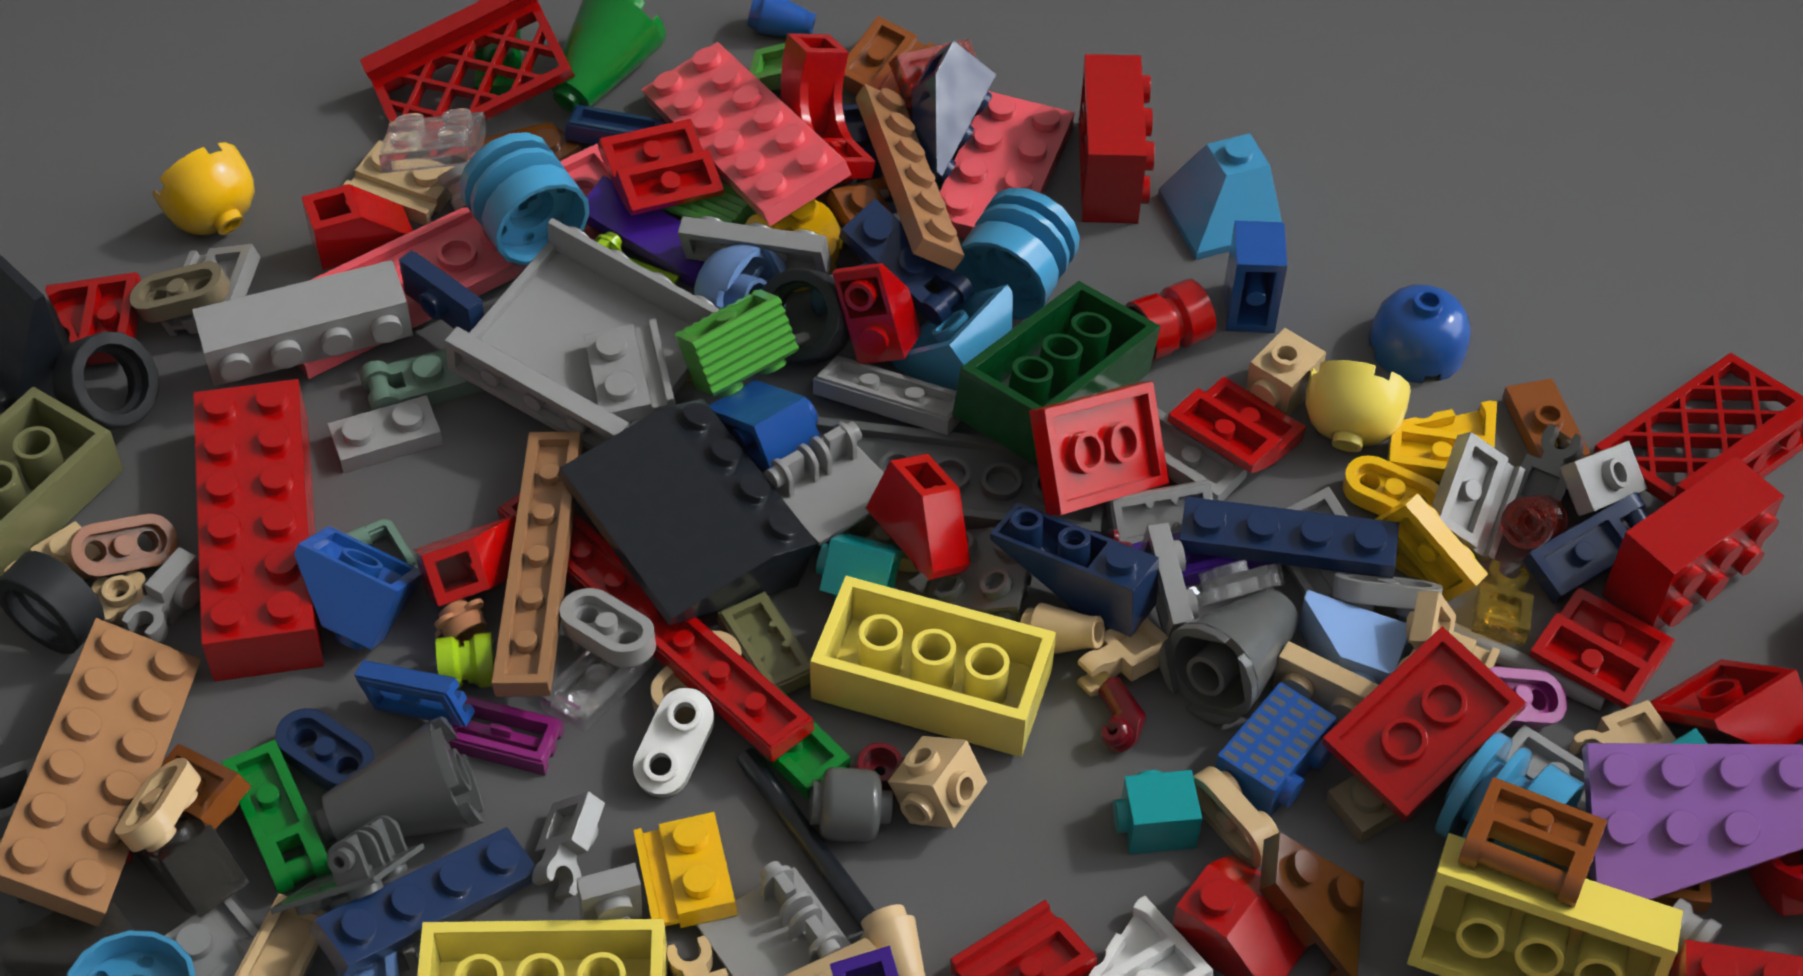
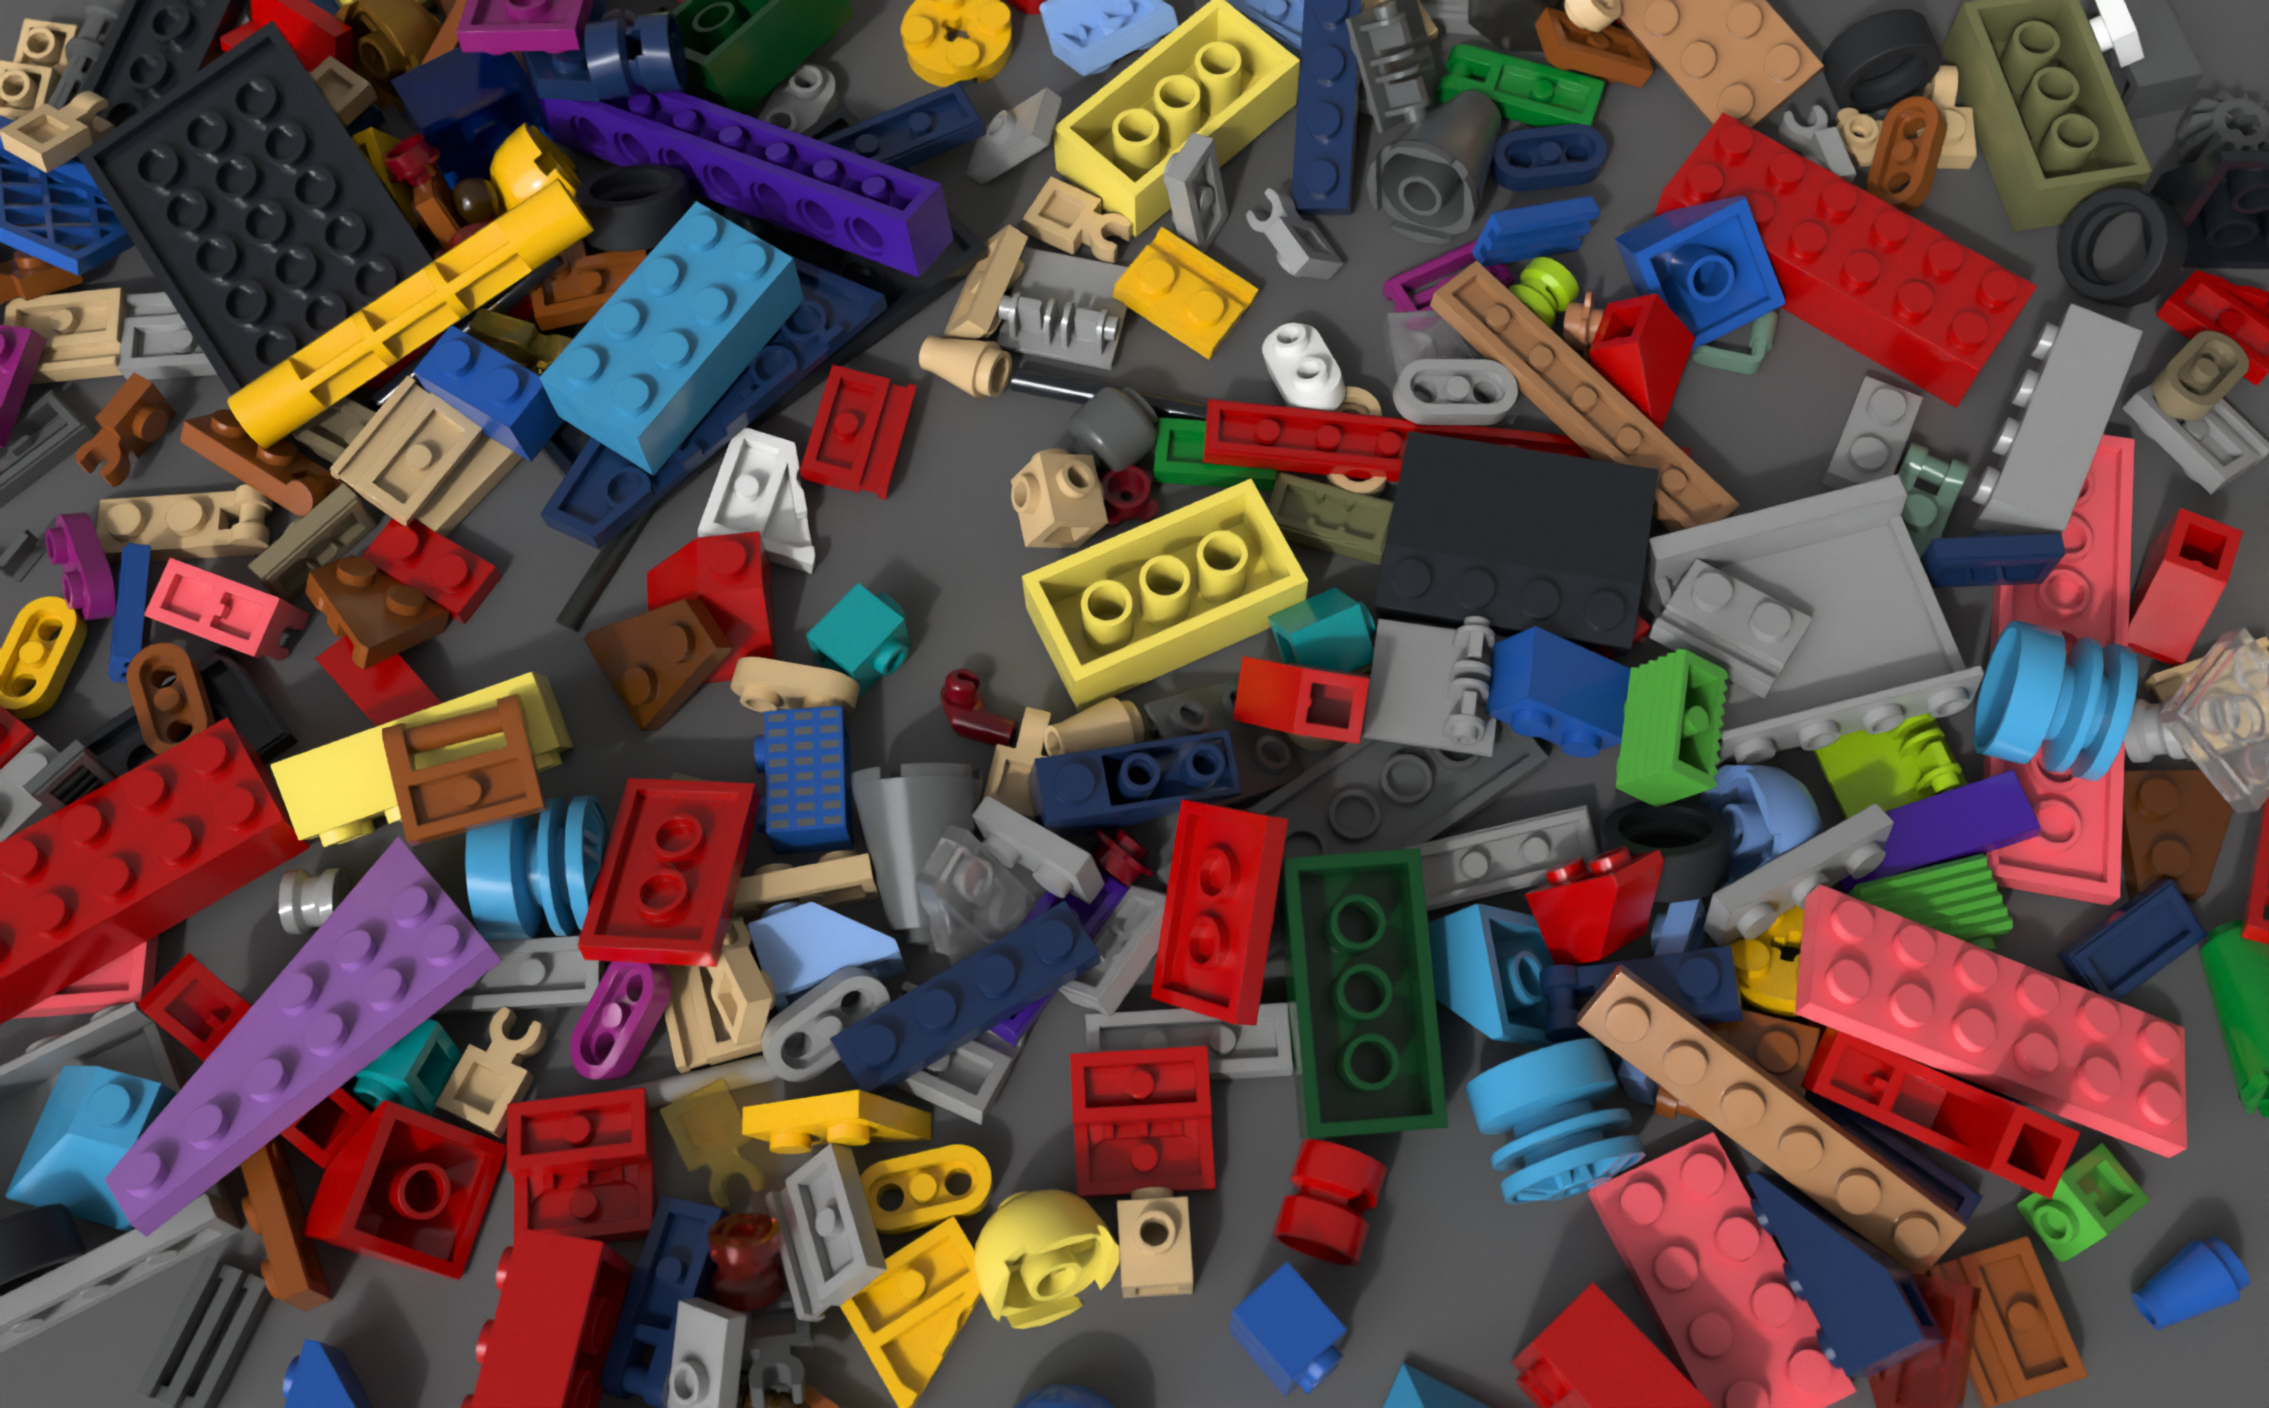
camera: 140 degrees right, 15 degrees up
red slope [598,119,724,216] -> none

